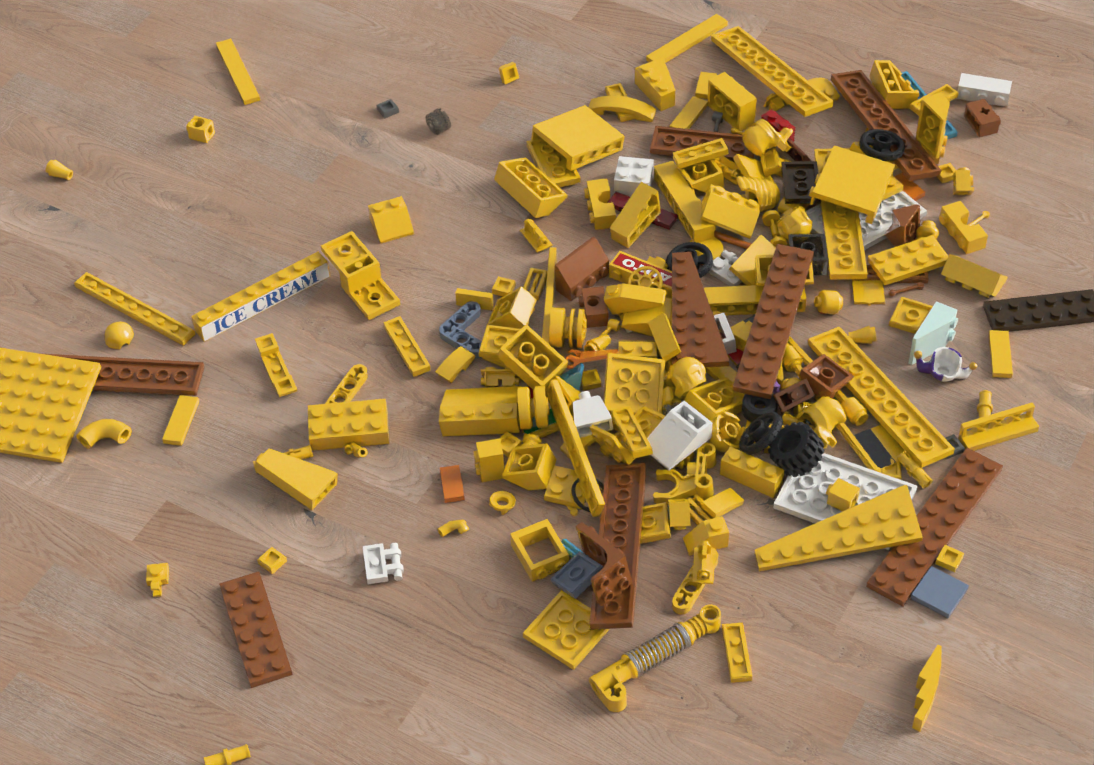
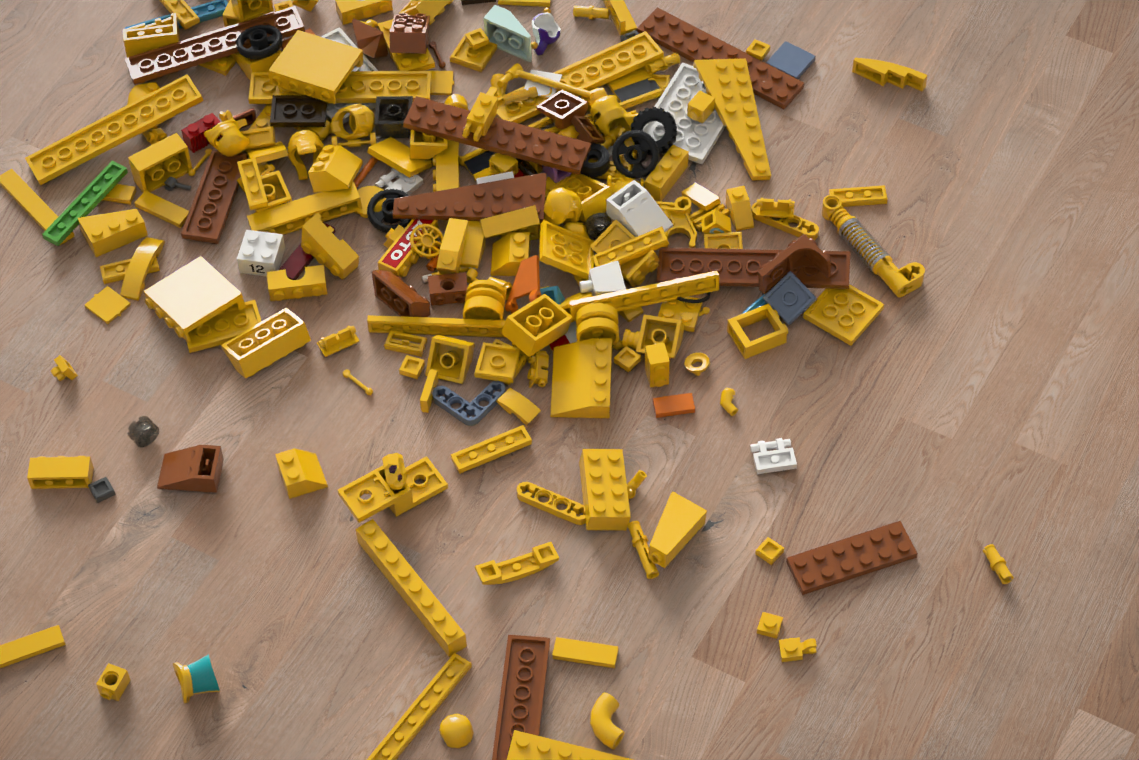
camera: 90 degrees left, 5 degrees up
none -> yellow brick [27,456,94,489]
none -> bright green plate [42,161,128,246]
none -> yellow piece [85,286,131,324]
none -> dark orange slope [157,445,224,493]
none -> teal hat [173,654,220,704]
none -> yellow hinge [343,369,373,395]
none -> yellow rock [382,453,407,490]
none -> dark orange slope [389,13,430,54]
none -> yellow hinge [462,87,498,142]
none -> yellow plate [465,28,489,50]
none -> yellow bar [497,63,594,99]
none -> yellow axle [502,87,538,105]
none -> white sticker [524,70,562,97]
none -> yellow plate [757,612,783,639]

